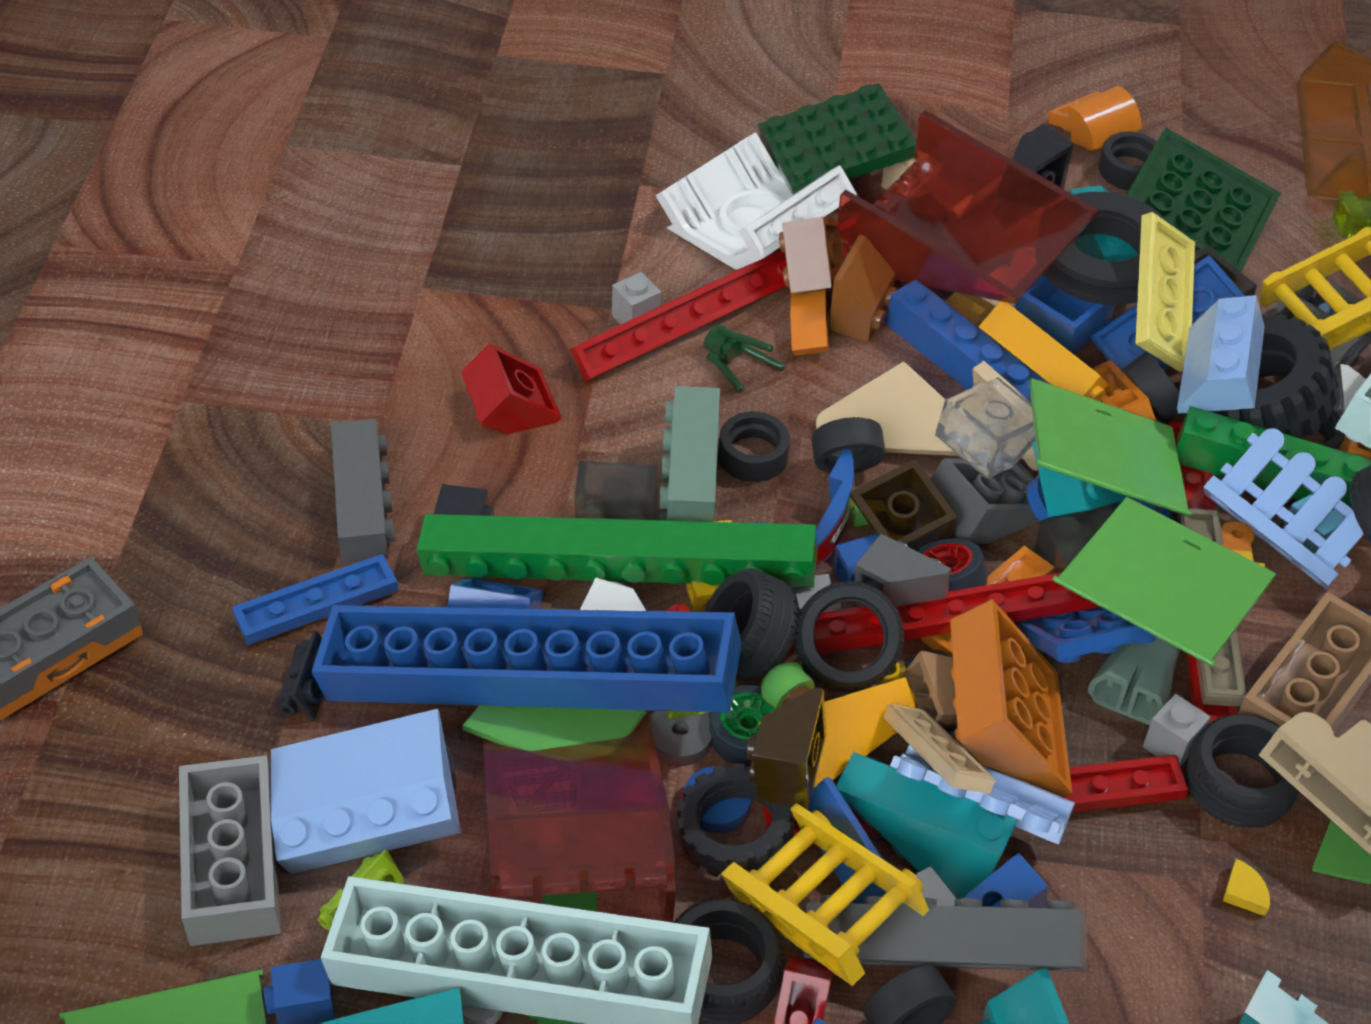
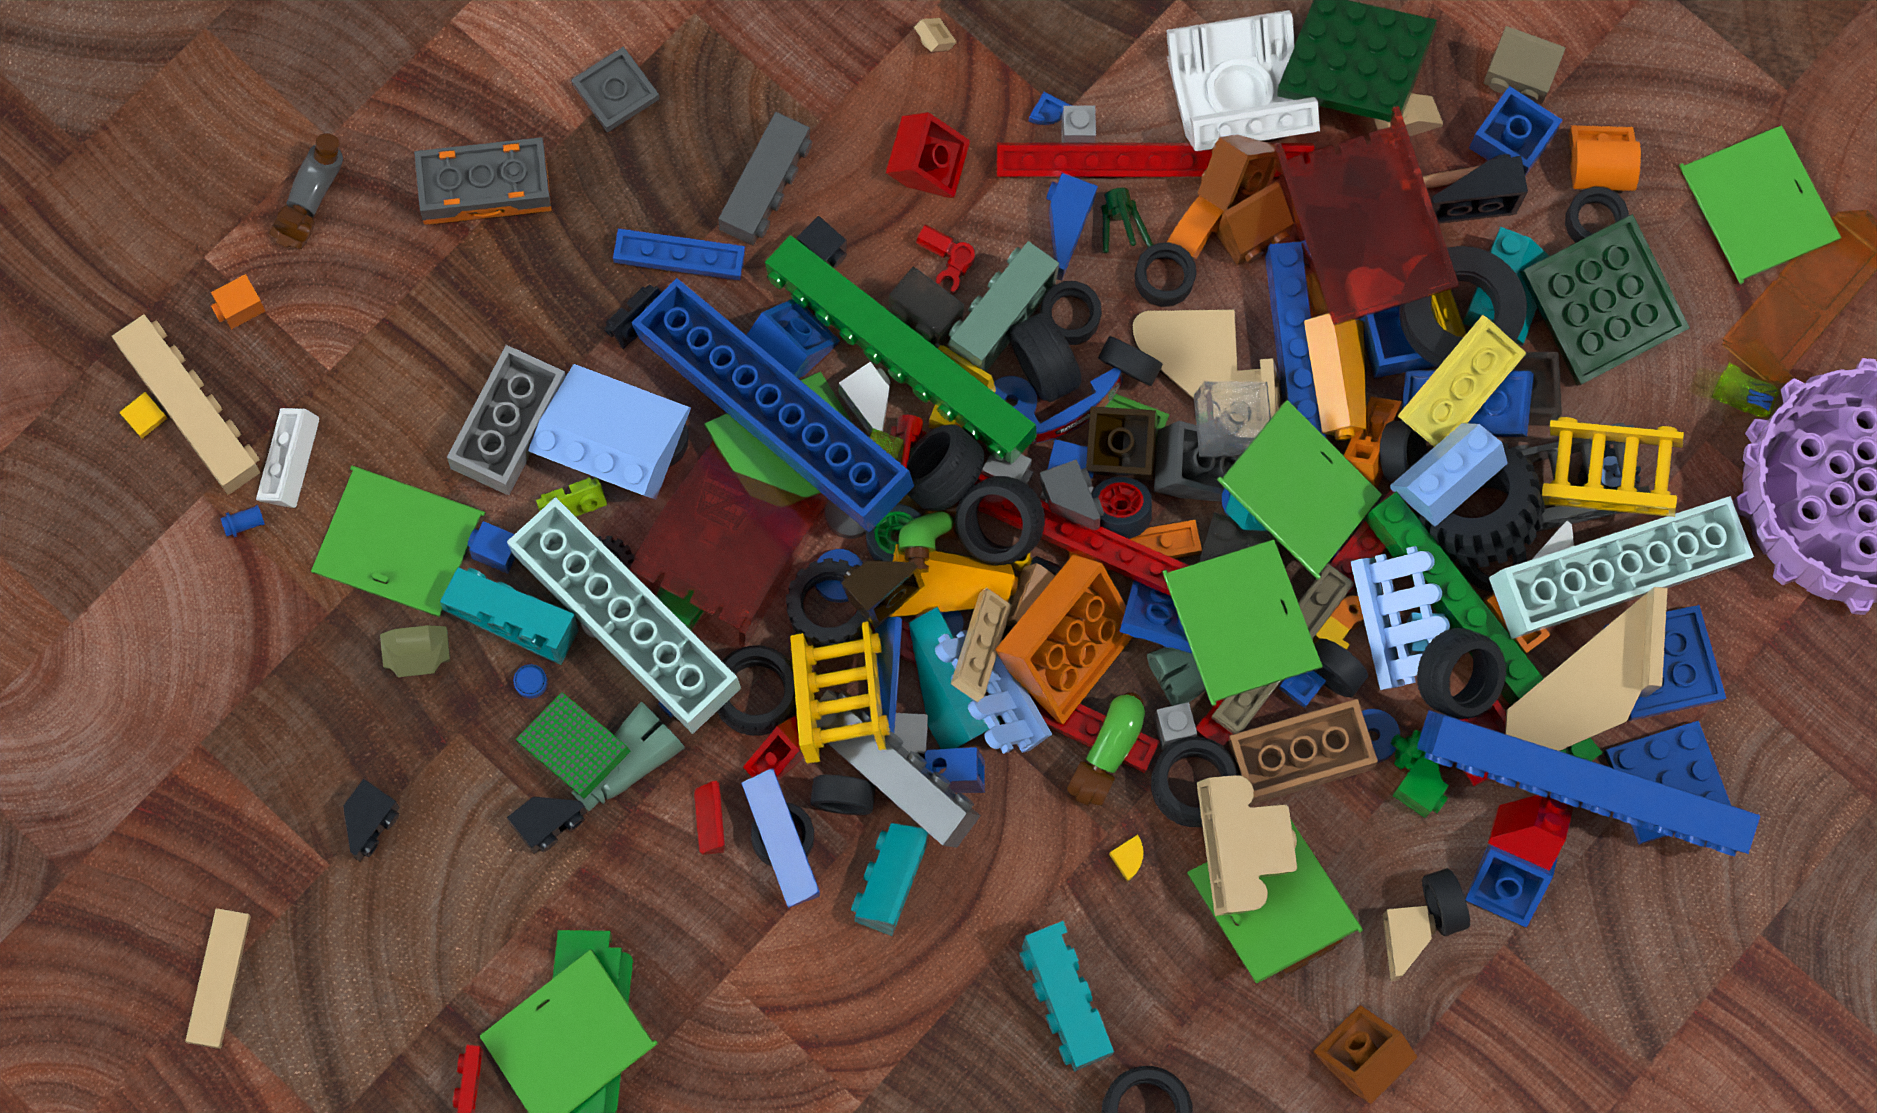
camera: 30 degrees right, 25 degrees up
none -> dark grey plate [571,46,660,133]
none -> tan plate [914,18,957,52]
none -> red bar [916,224,975,295]
none -> black tyre [1010,313,1082,402]
none -> blue tile [1029,92,1072,125]
none -> blue slope [1046,173,1098,281]
none -> bright green piece [1067,692,1145,806]
none -> black tyre [1134,242,1197,307]
none -> blue plate [1279,671,1326,709]
none -> black tyre [1313,638,1368,698]
none -> blue brick [1469,86,1562,177]
none -> dark tan slope [1483,26,1566,105]
none -> bright green piece [1679,125,1841,284]

